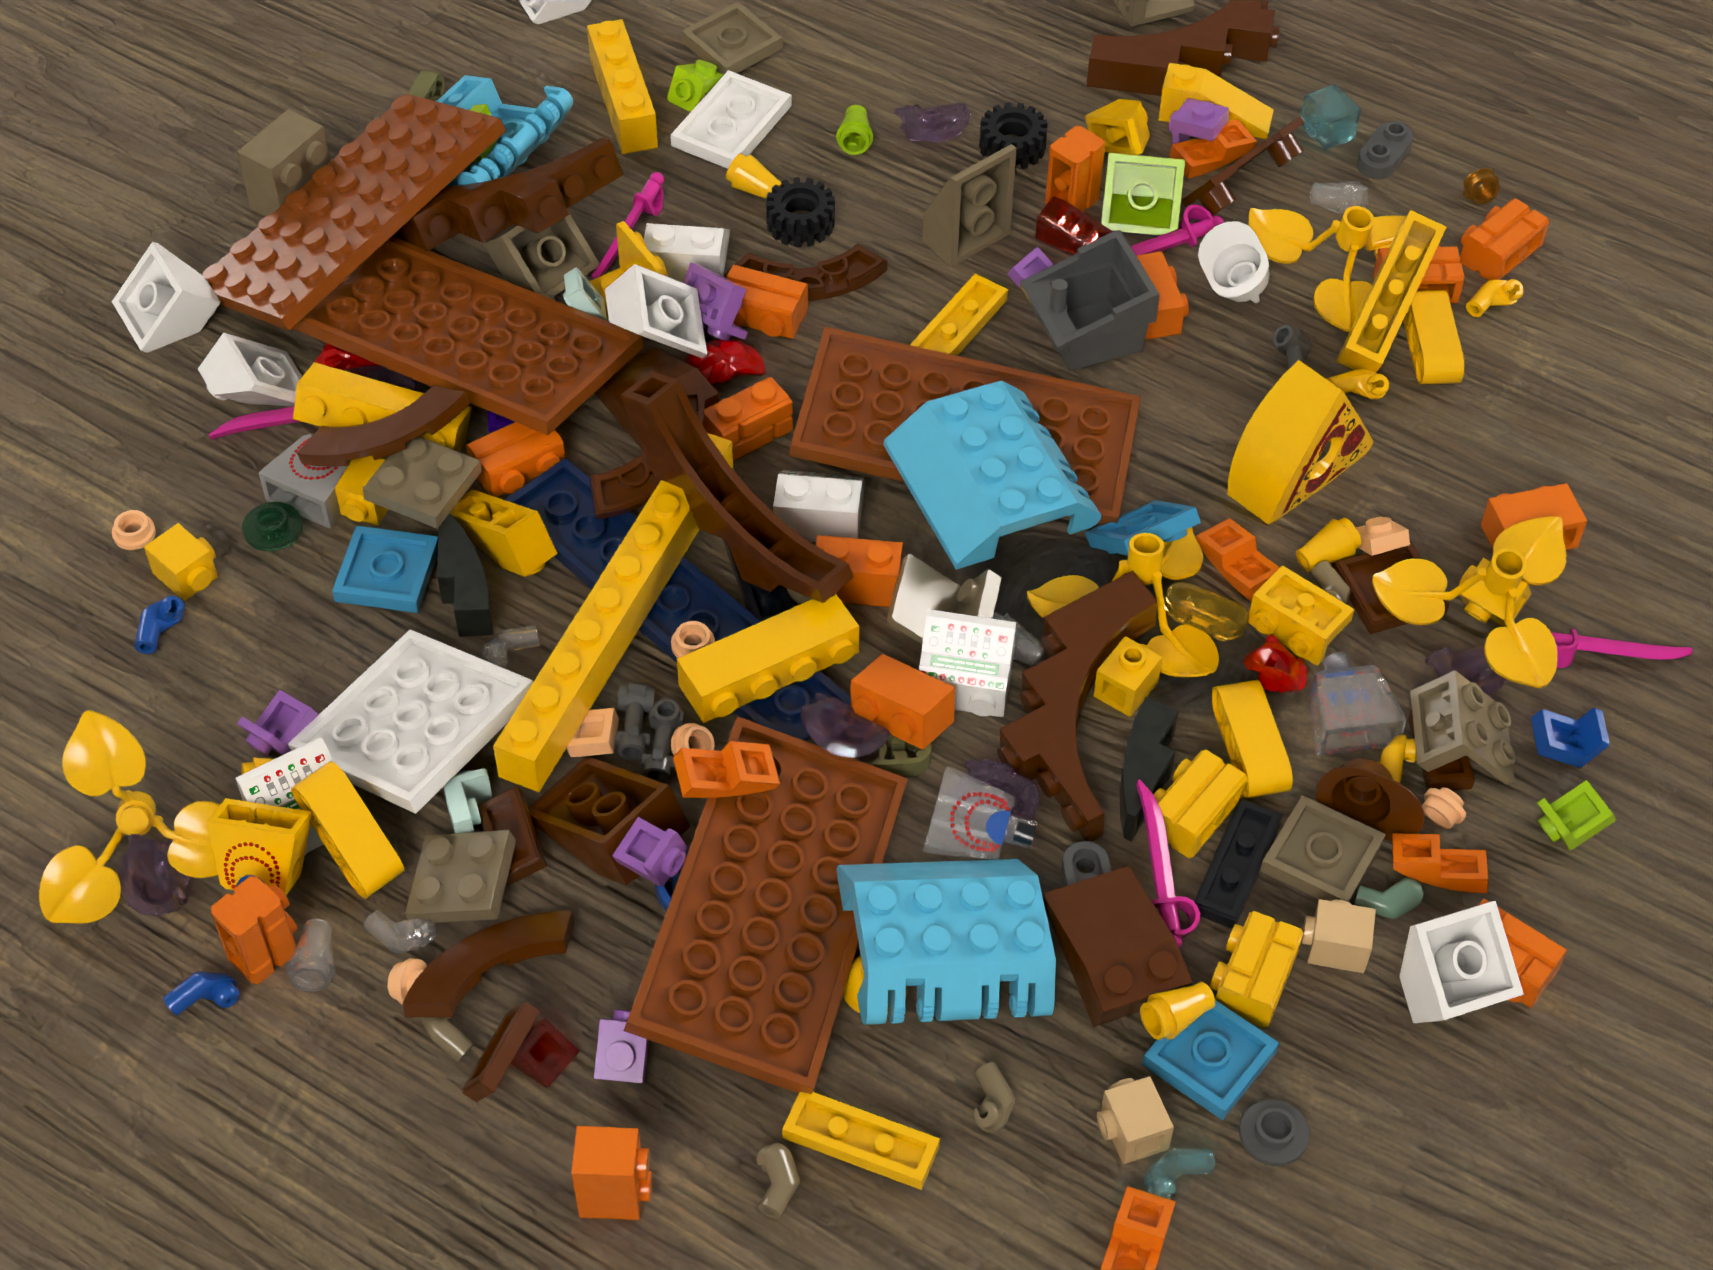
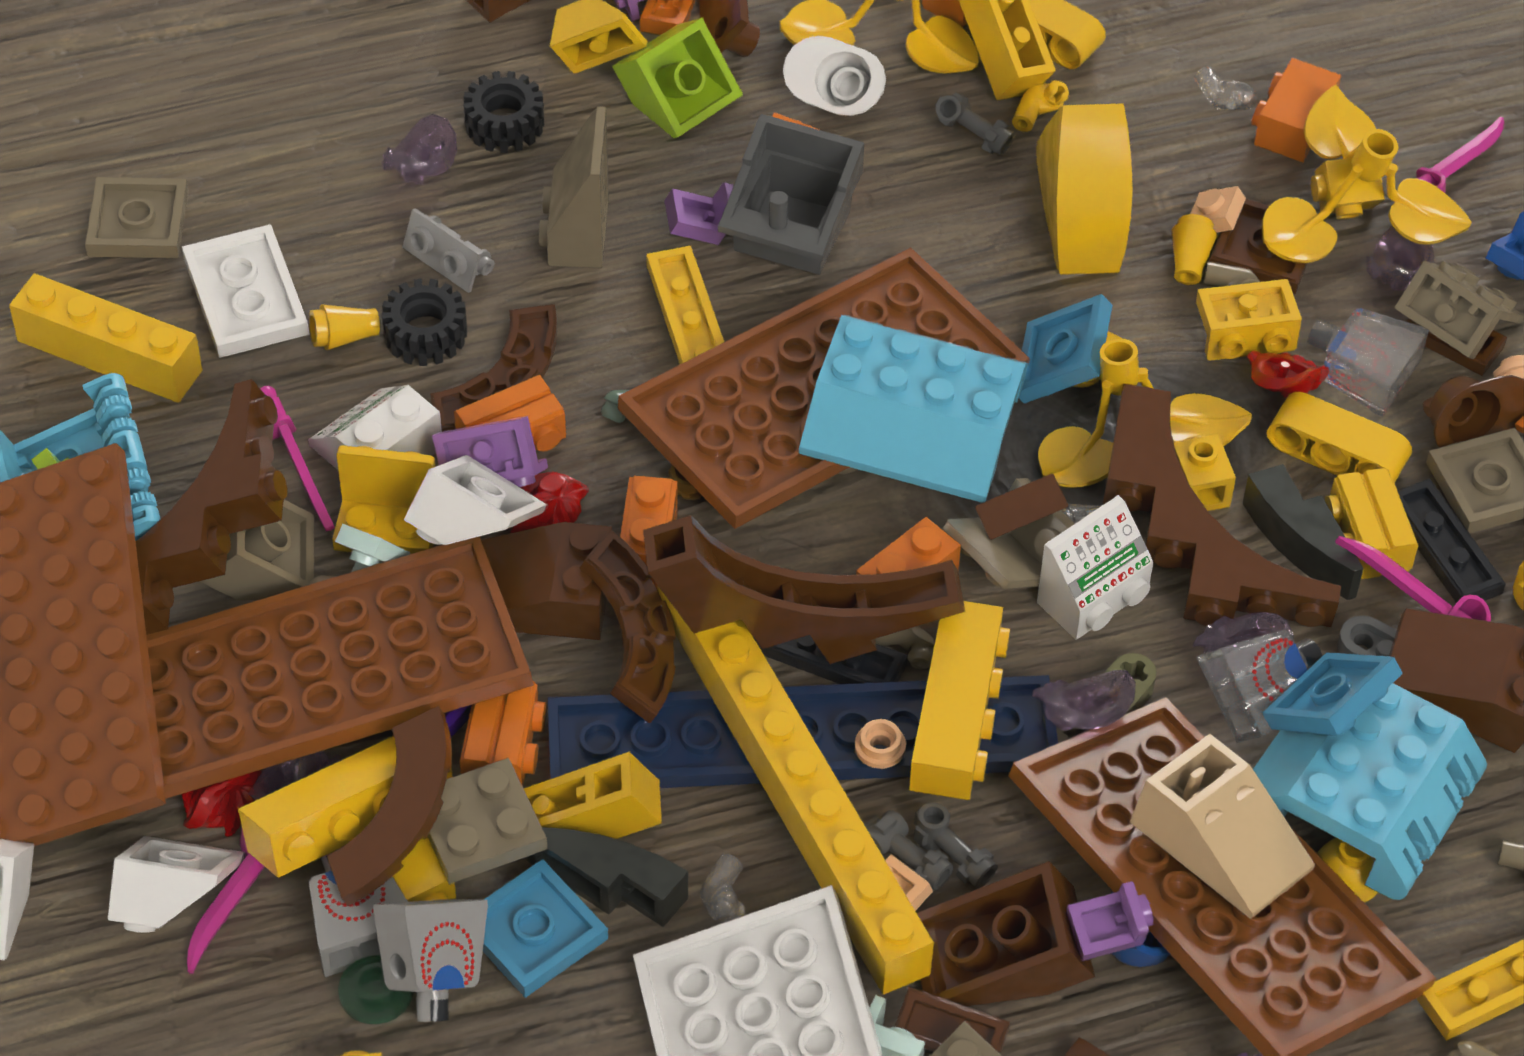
camera: 50 degrees left, 0 degrees up
lime bracket [667,60,724,112] -> none
light nougat plate [671,723,715,756] -> none
orange slope [673,741,780,798] -> none
white slope [773,470,866,542] -> none
lime cone [836,105,873,155] -> none
orange brick [851,653,955,750] -> none
clear red slope [1035,196,1113,254] -> none
orange brick [1045,125,1105,220] -> none
dark pink sword [1130,205,1224,255] -> none
clear yellow plate [1164,582,1249,641] -> none
orange slope [1196,518,1280,602] -> none
yellow arm [1380,735,1417,783] -> none
none -> light grey torso [373,899,488,1022]
none -> light grey hinge [402,208,495,293]
none -> reddish brown sticker [975,474,1068,540]
none -> tan slope [1130,734,1315,919]
none -> clear arm [1195,66,1257,111]
none -> dark azure plate [1262,652,1403,736]

